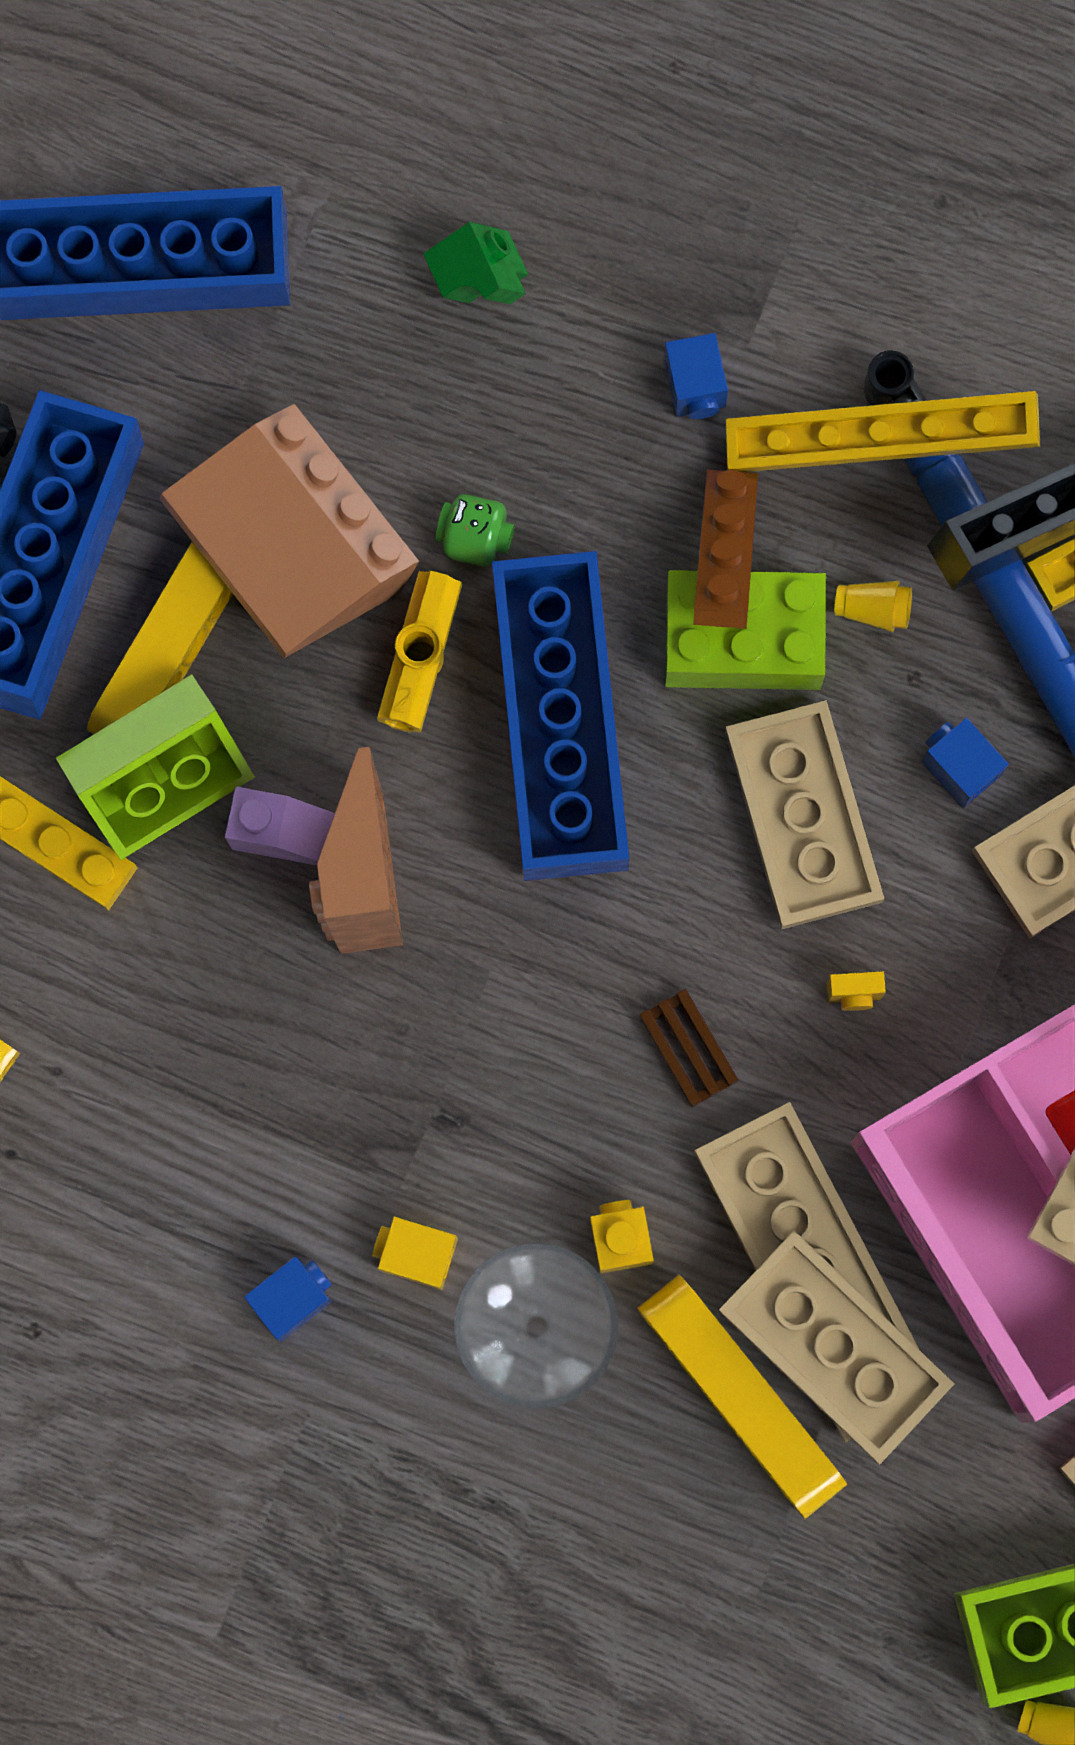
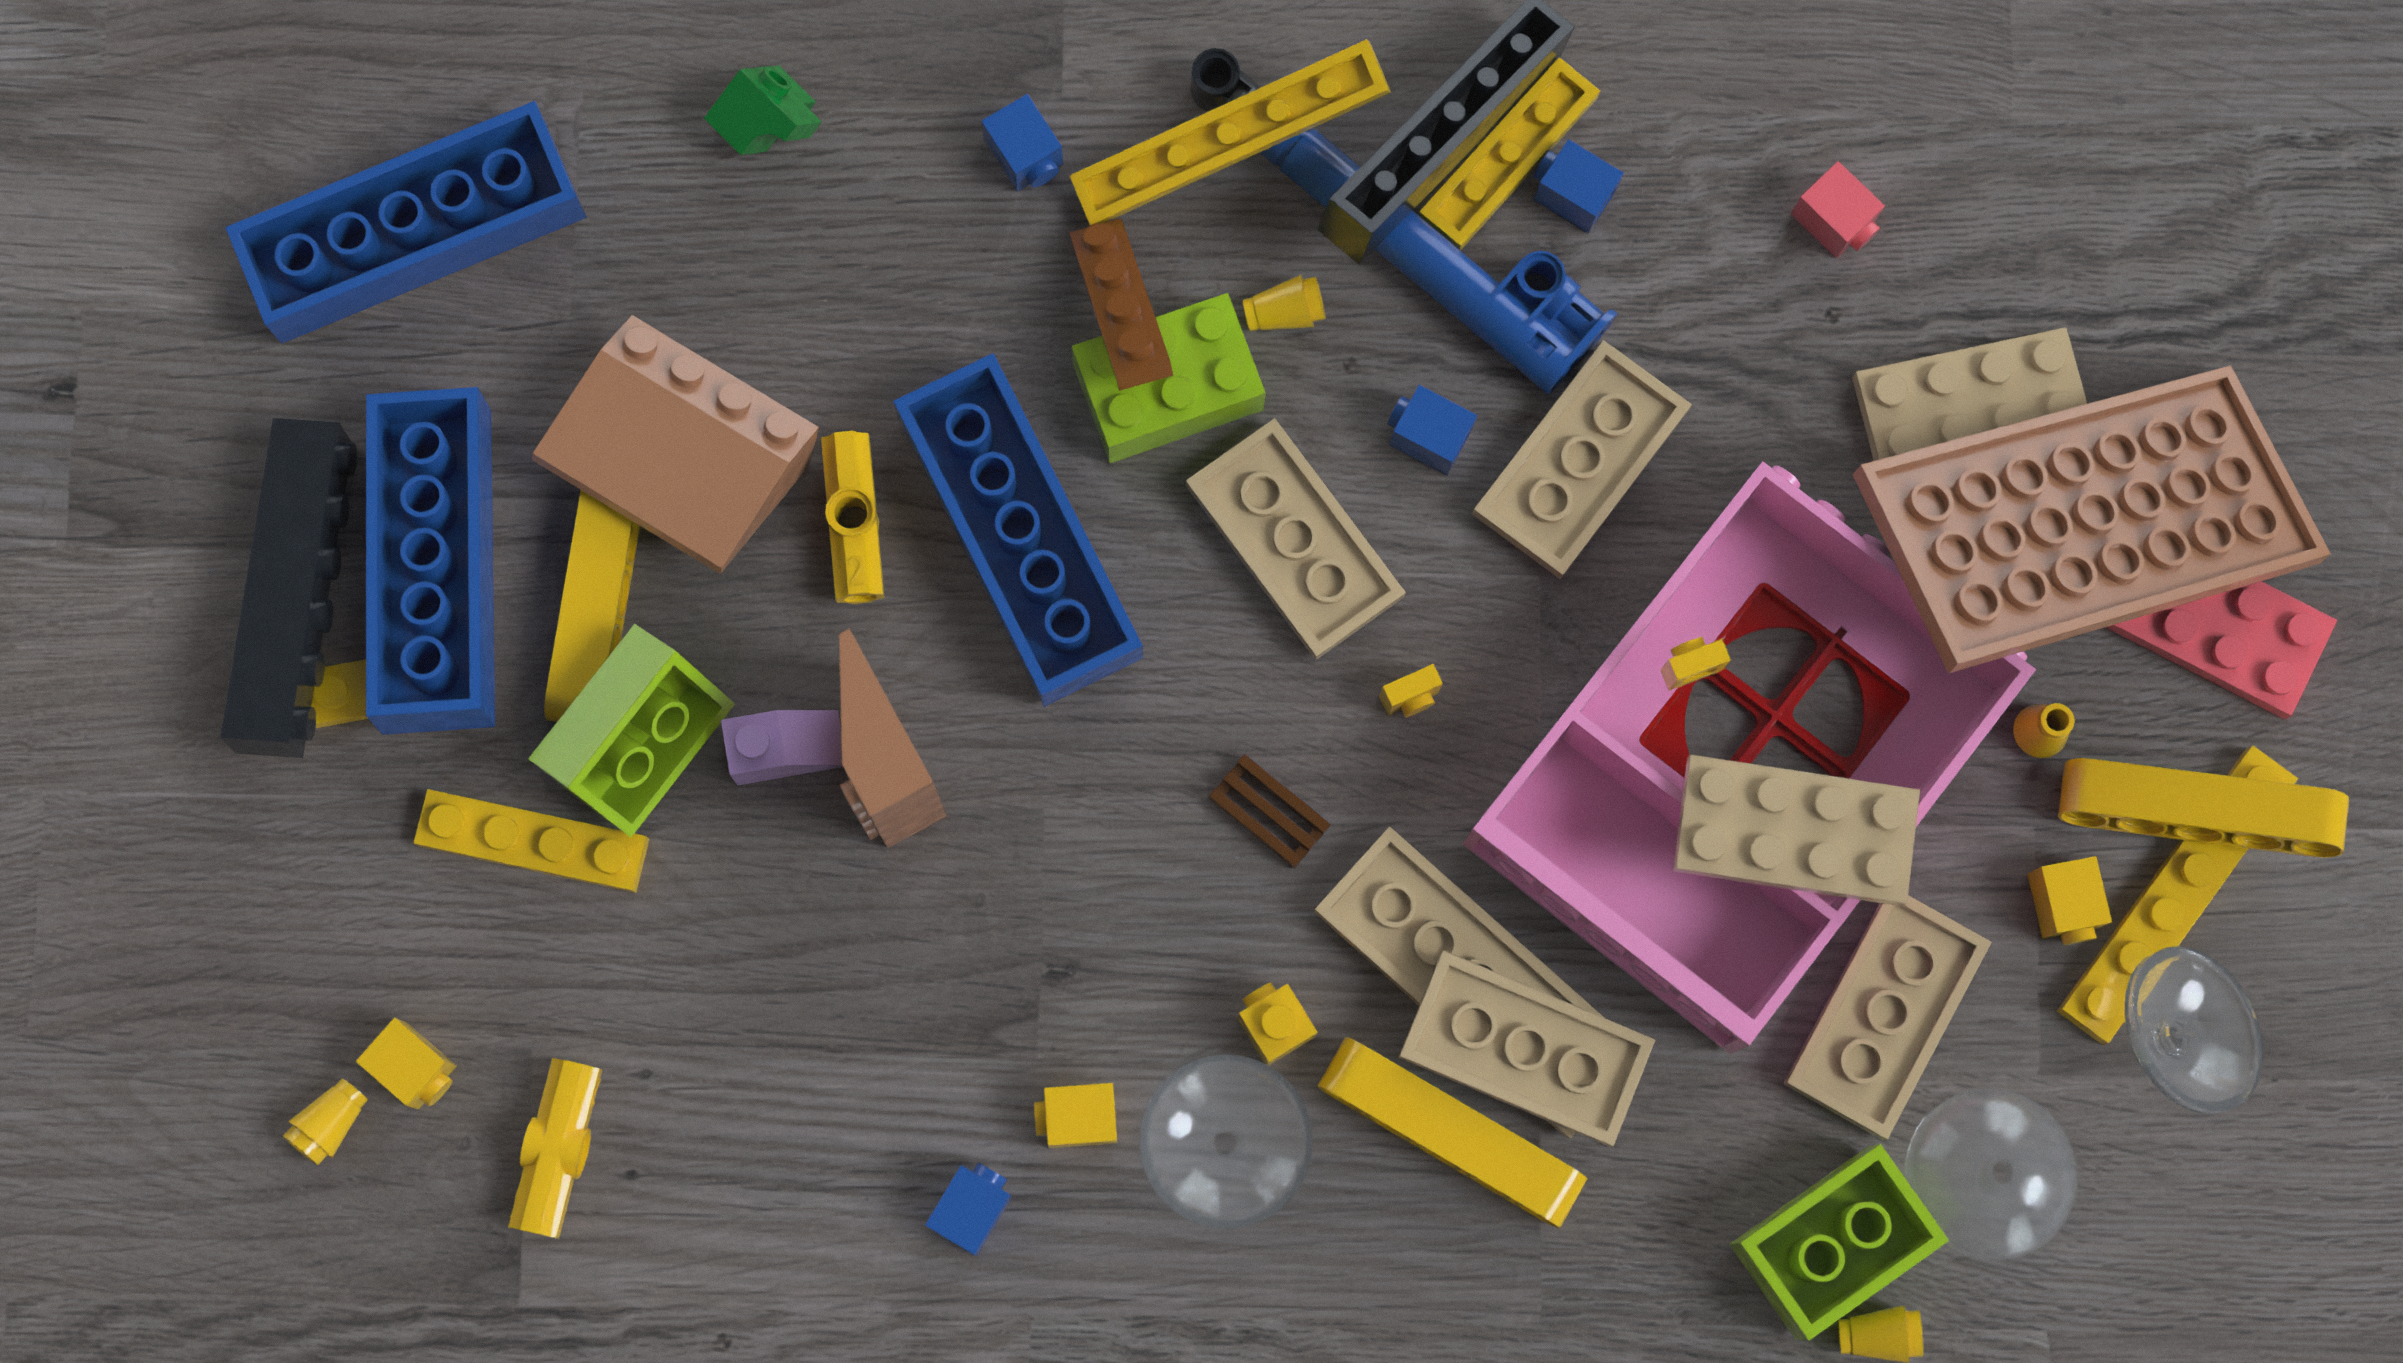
camera: 30 degrees left, 0 degrees up
bright green head [436,494,515,567] -> none

